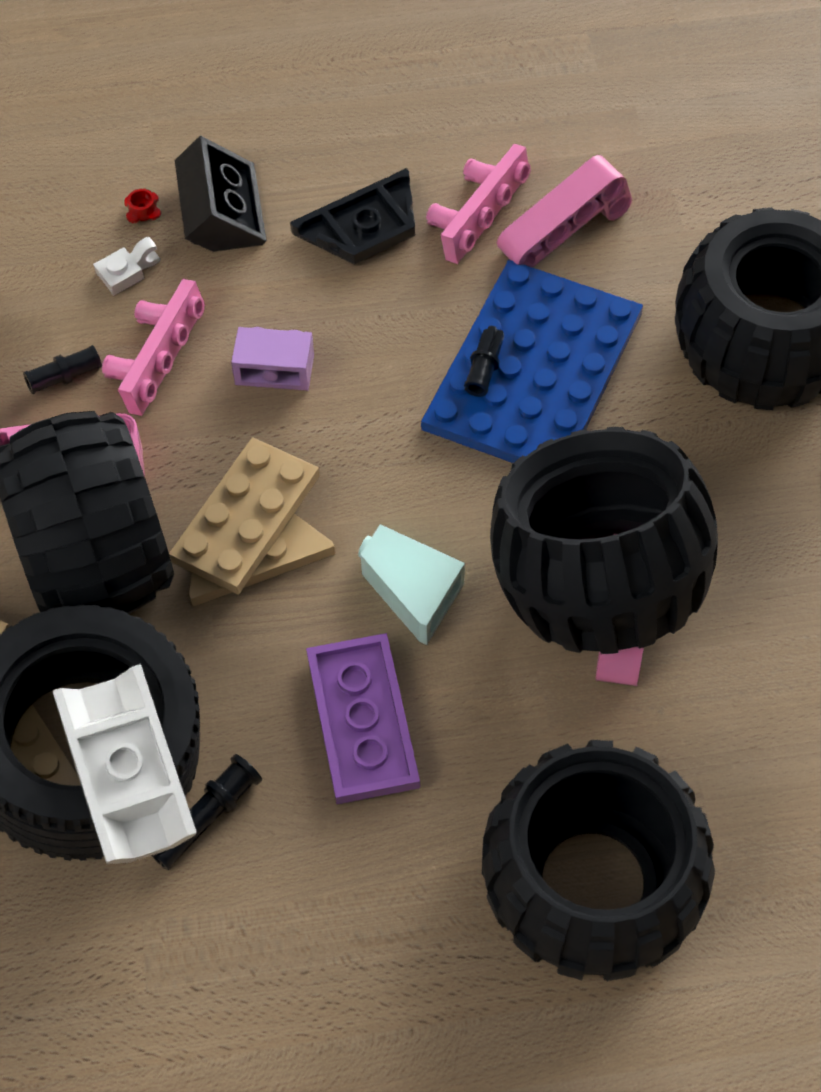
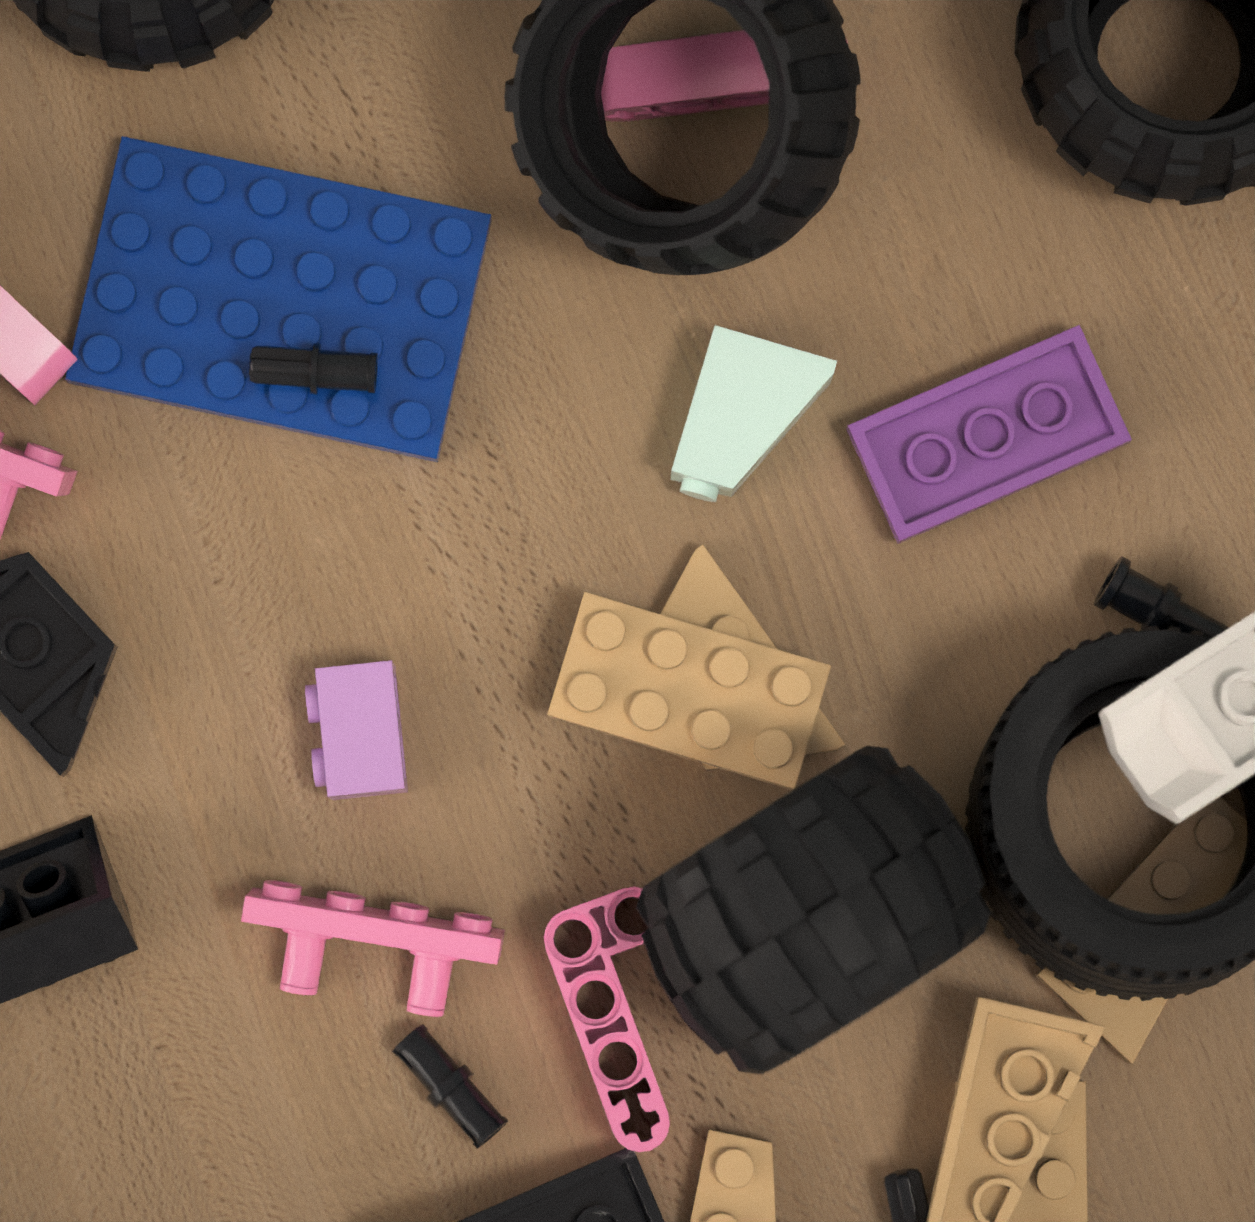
camera: 105 degrees left, 25 degrees up
white plate [93,237,160,296] -> none
red plate [124,189,161,223] -> none

